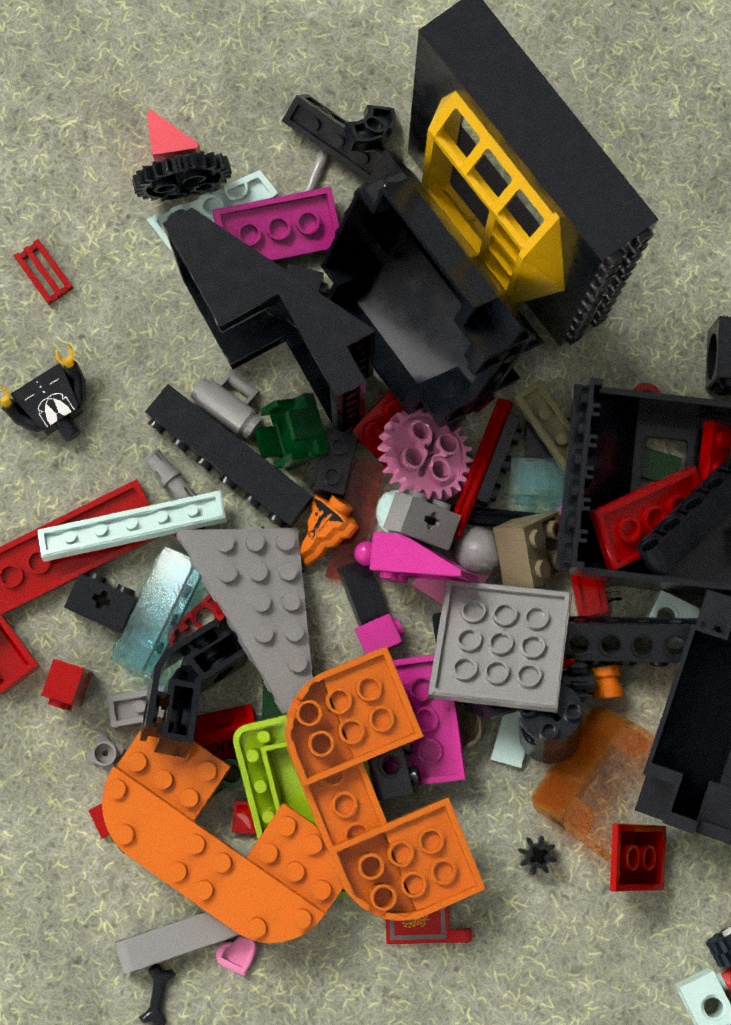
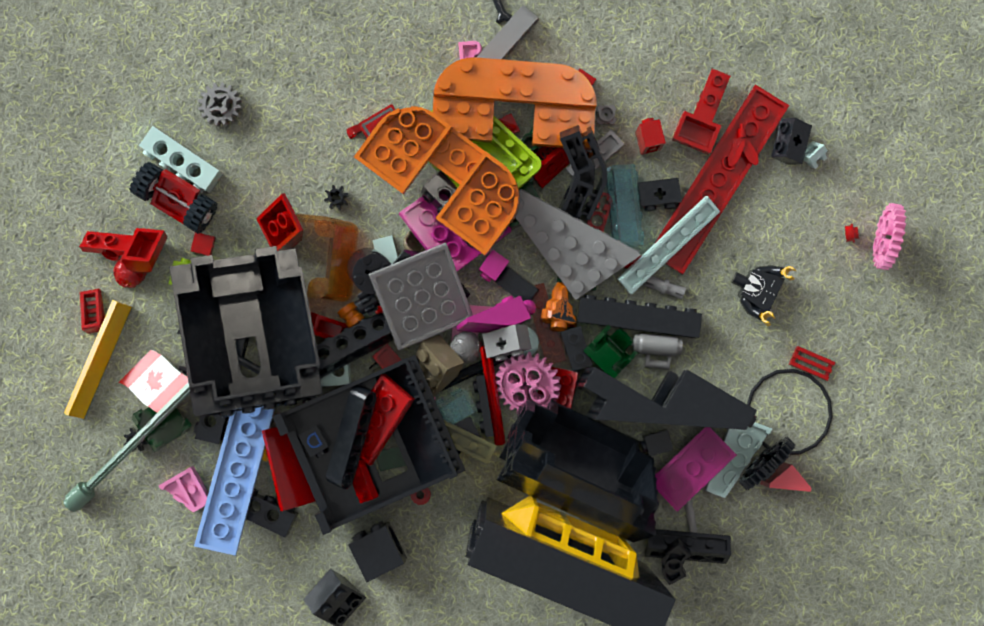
camera: 155 degrees right, 5 degrees up
none -> red slope [310,312,348,338]
none -> black piece [747,369,833,455]

